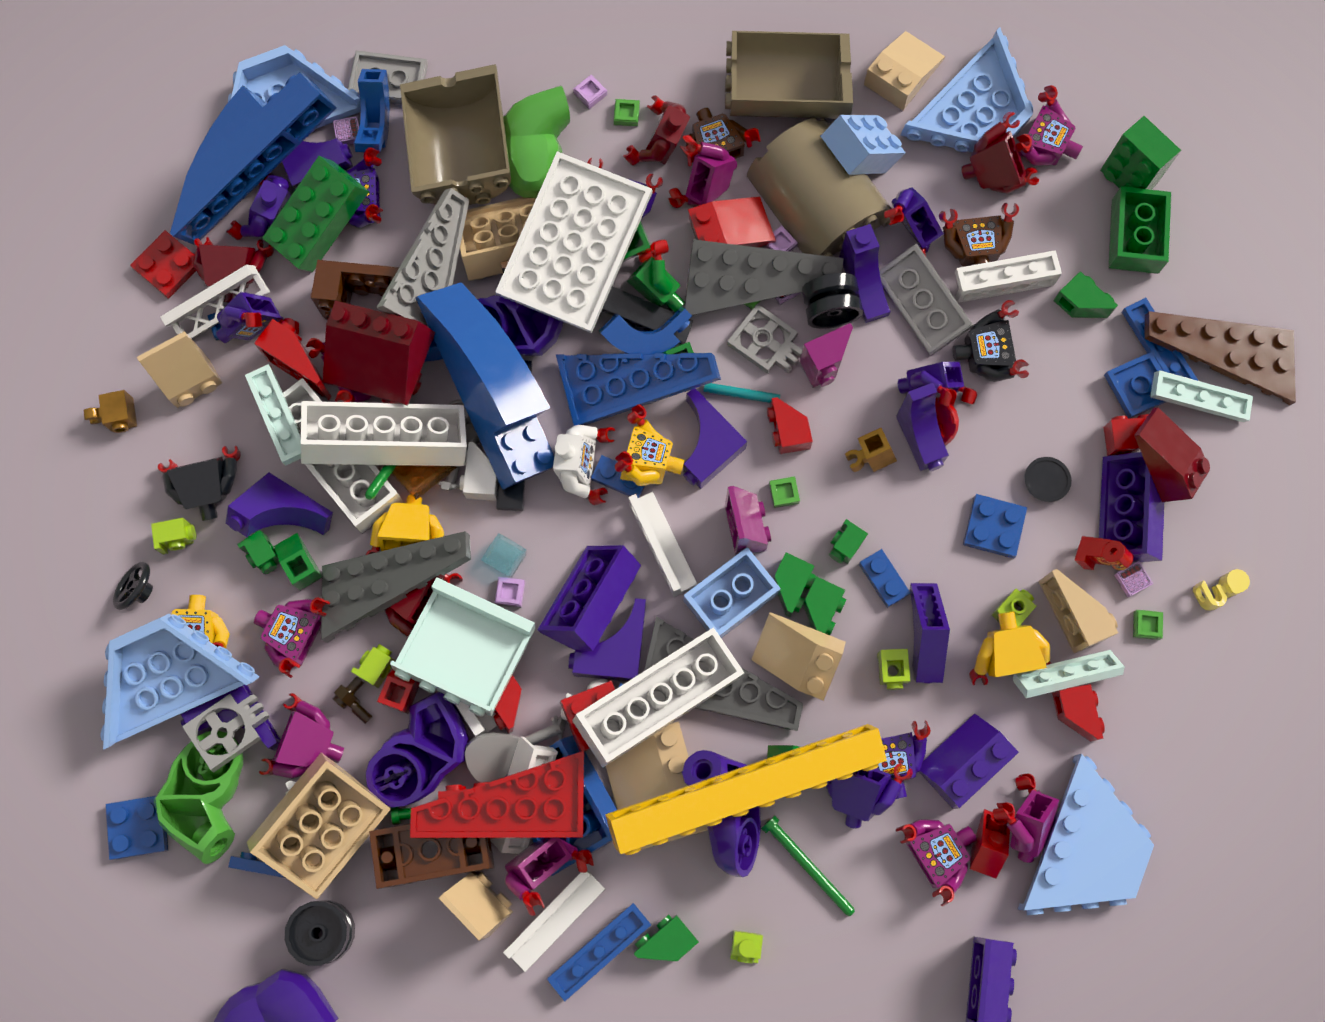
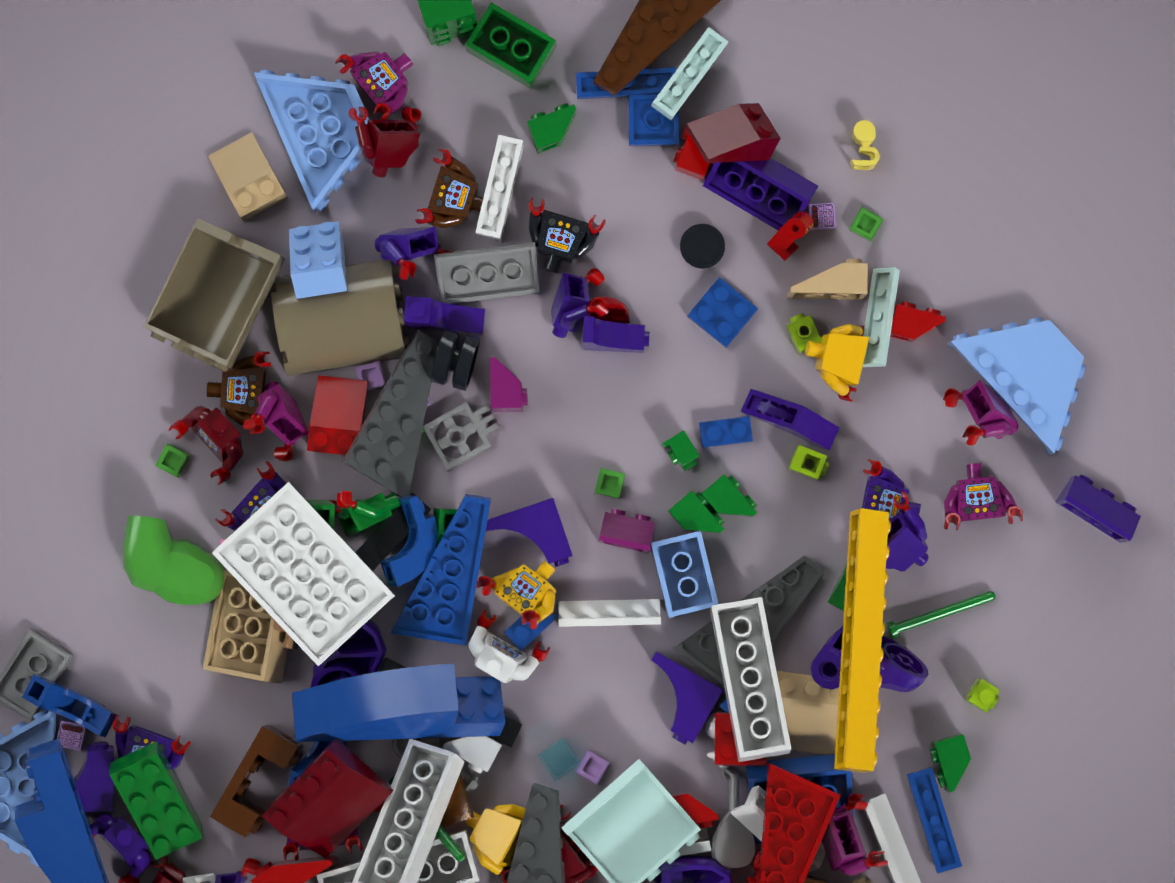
camera: 65 degrees left, 10 degrees up
light grey wing [376,188,469,328] -> none
dark tan cylinder [400,64,511,205] -> none
dark purple slope [537,545,641,651] -> none
lavender tile [573,75,607,109] -> none
teal bar [703,383,781,403] -> none
tan slope [751,612,846,701] -> none
red slope [767,397,813,454] -> none
pearl gold brick [845,427,897,472] -> none
dark purple slope [919,713,1019,809] -> none
red slope [969,809,1010,879] -> none

